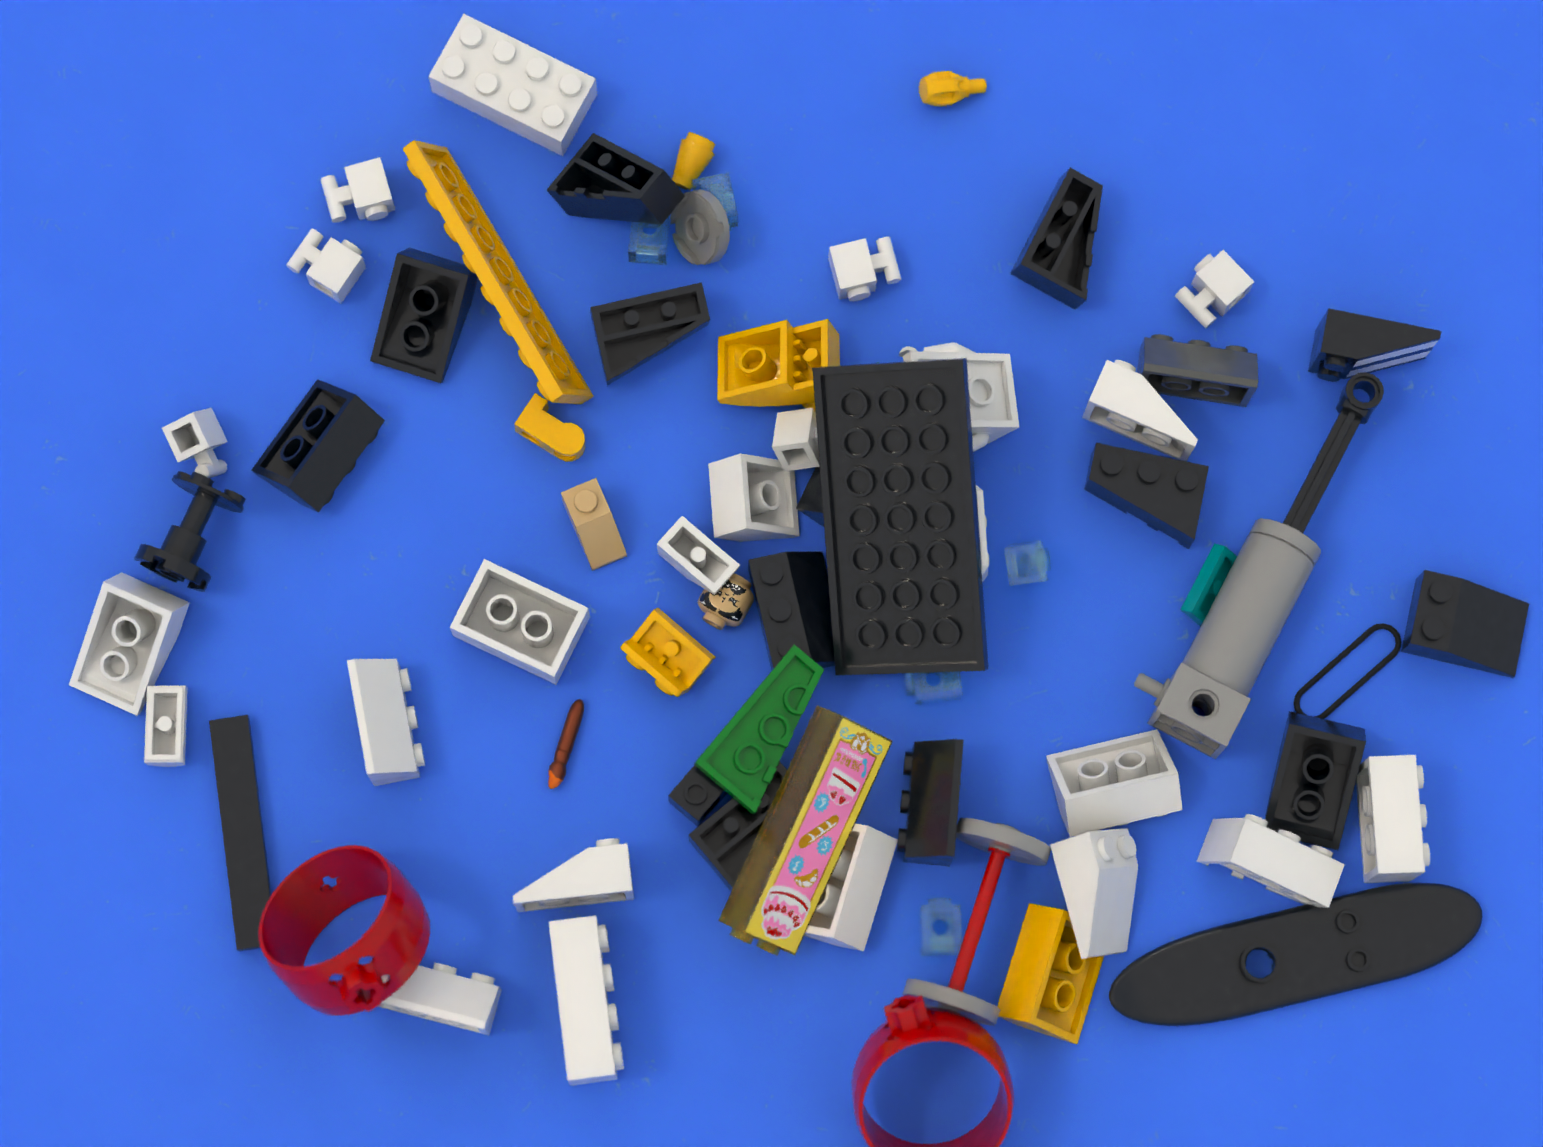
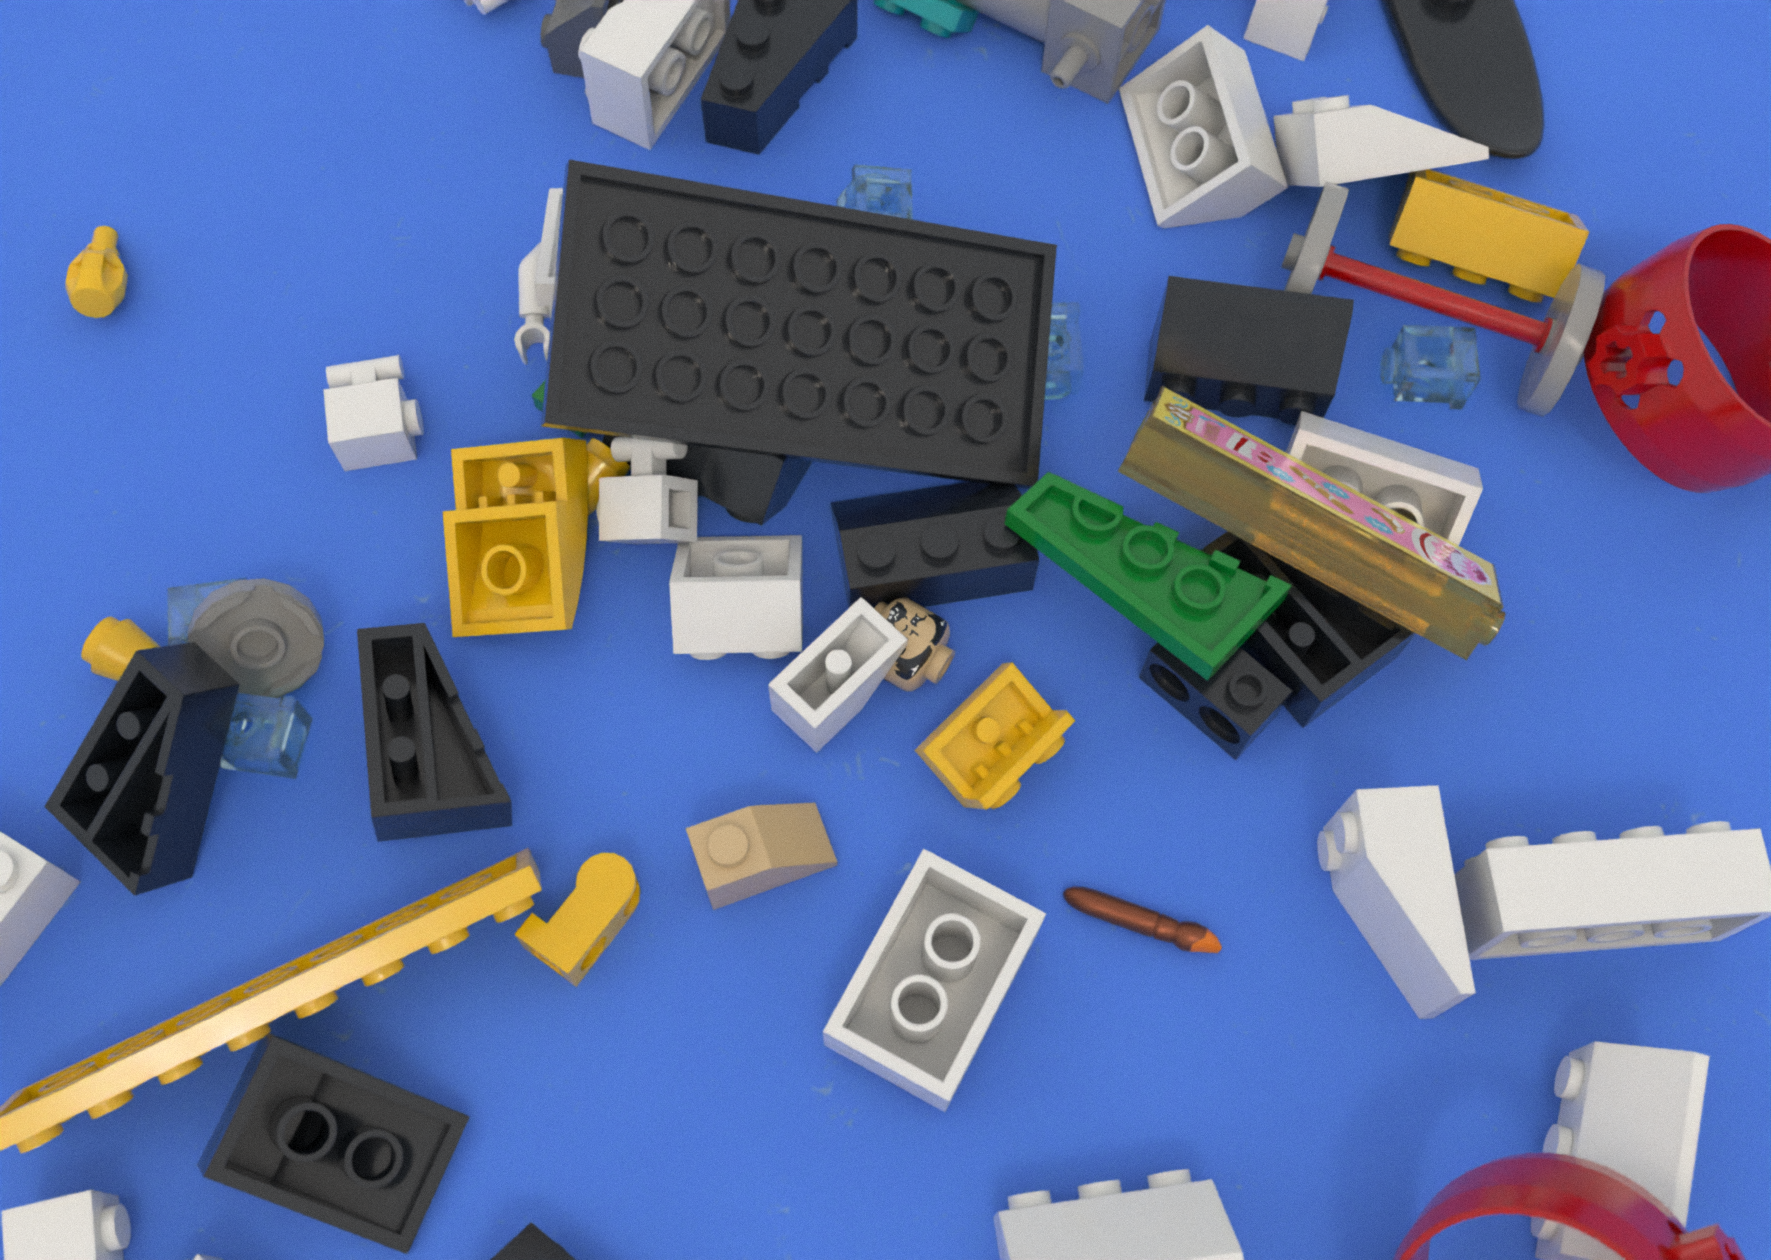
camera: 85 degrees left, 10 degrees down
black wedge [1010,167,1103,309] -> none

